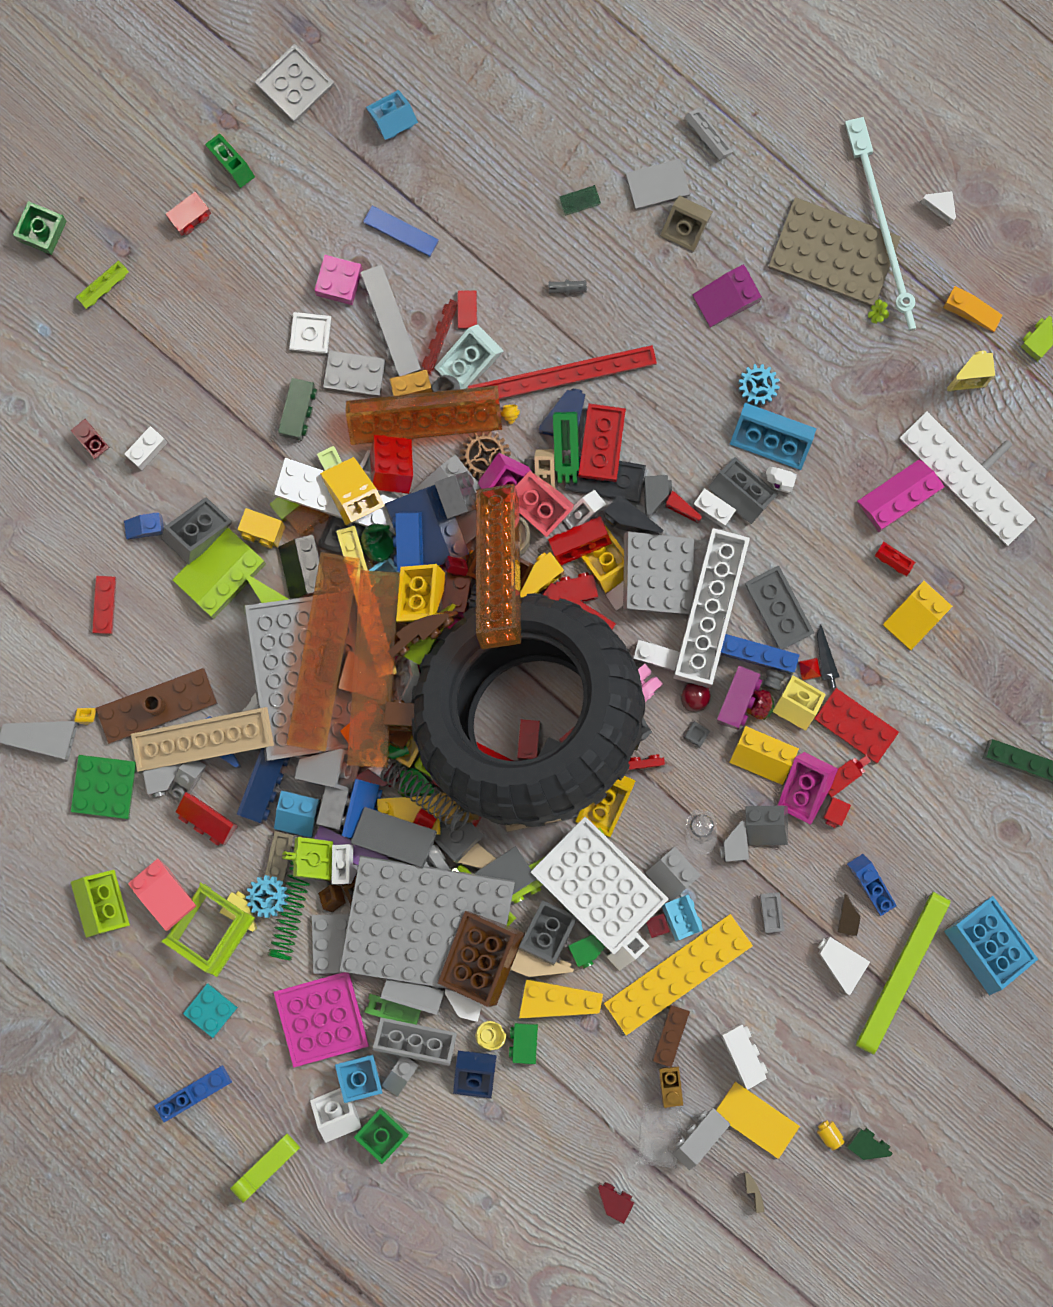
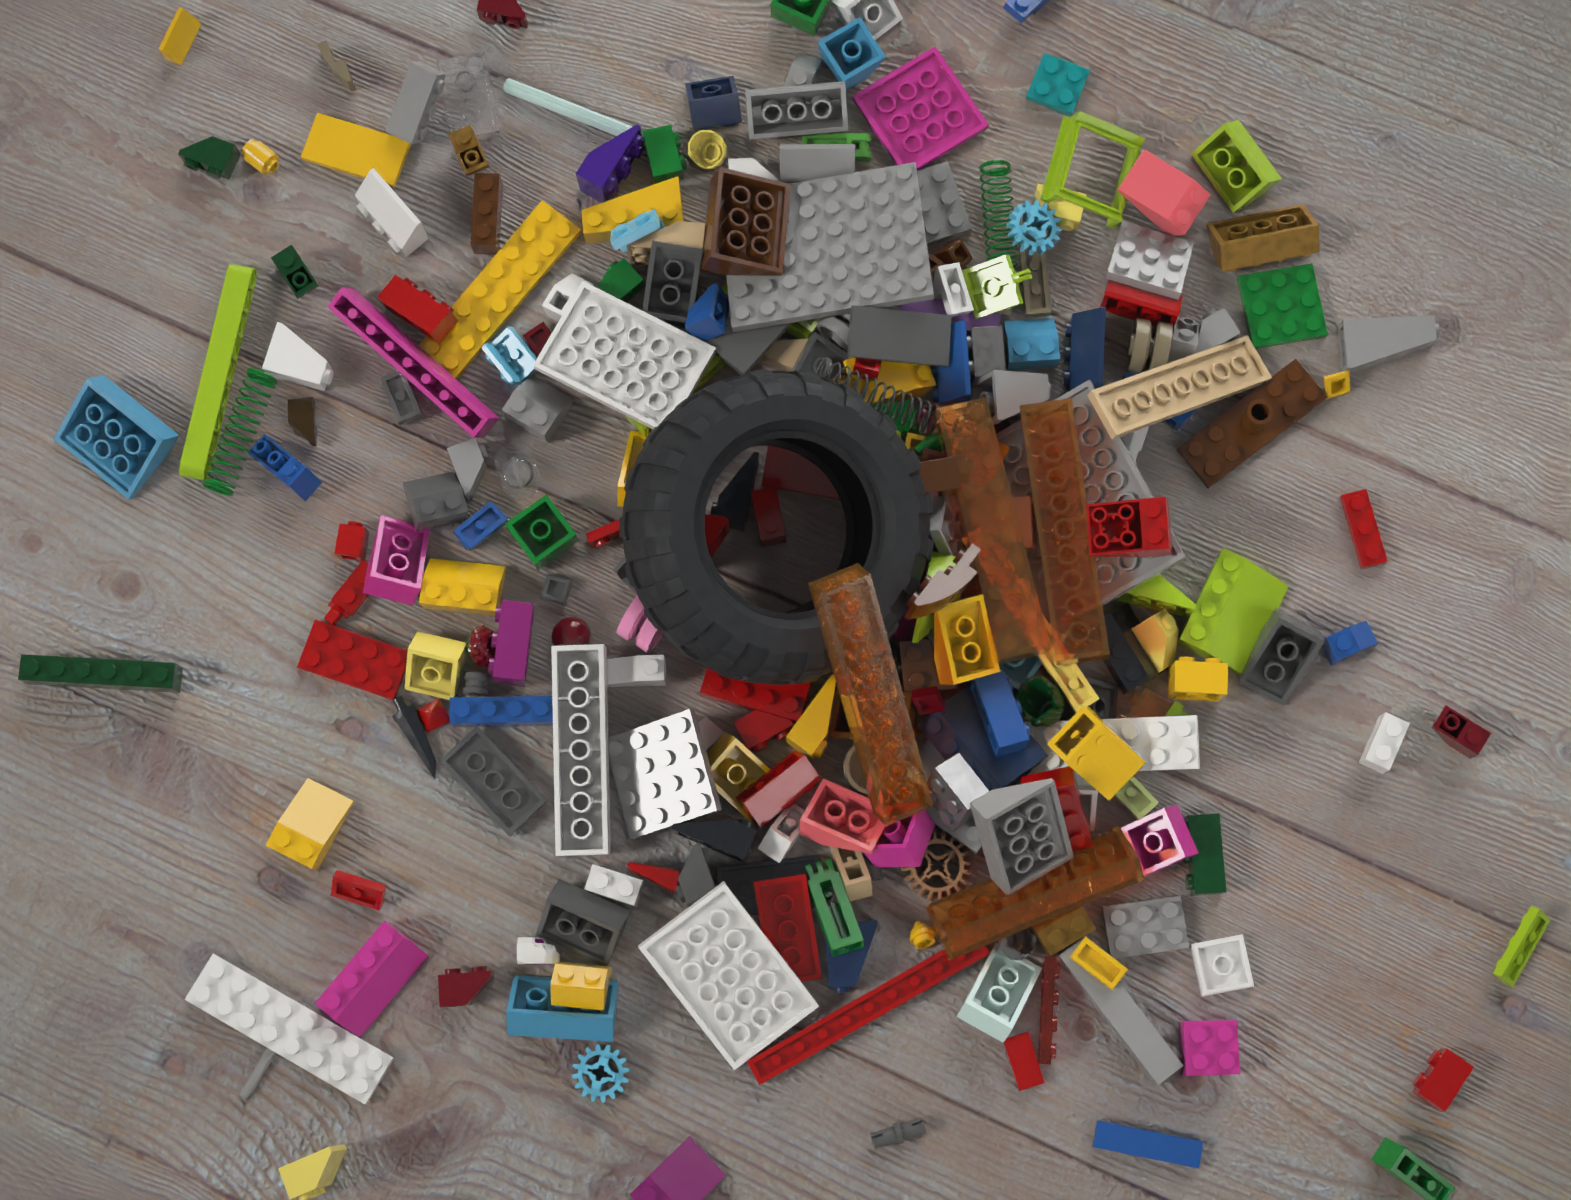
camera: 165 degrees right, 5 degrees down
none -> yellow slope [159,7,201,65]
none -> green piece [202,368,278,496]
none -> dark green slope [271,245,319,299]
none -> dark pink brick [327,287,499,438]
none -> red brick [377,275,458,344]
none -> dark red slope [438,966,494,1008]
none -> blue plate [453,501,508,550]
none -> light aqua axle [503,78,632,136]
none -> green brick [505,494,579,570]
none -> yellow slope [550,962,612,1011]
none -> dark purple slope [576,124,645,203]
none -> medium azure bracket [610,209,665,253]
none -> white plate [638,881,819,1070]
none -> blue slope [685,283,729,342]
none -> light grey slope [970,778,1074,896]
none -> yellow tile [1069,936,1128,991]
none -> red slope [1086,496,1173,558]
none -> light grey plate [1105,221,1194,300]
none -> dark pink brick [1121,805,1199,877]
none -> dark tan wheel [1127,318,1173,374]
none -> light yellow slope [1131,608,1179,673]
none -> pearl gold slope [1206,204,1320,272]

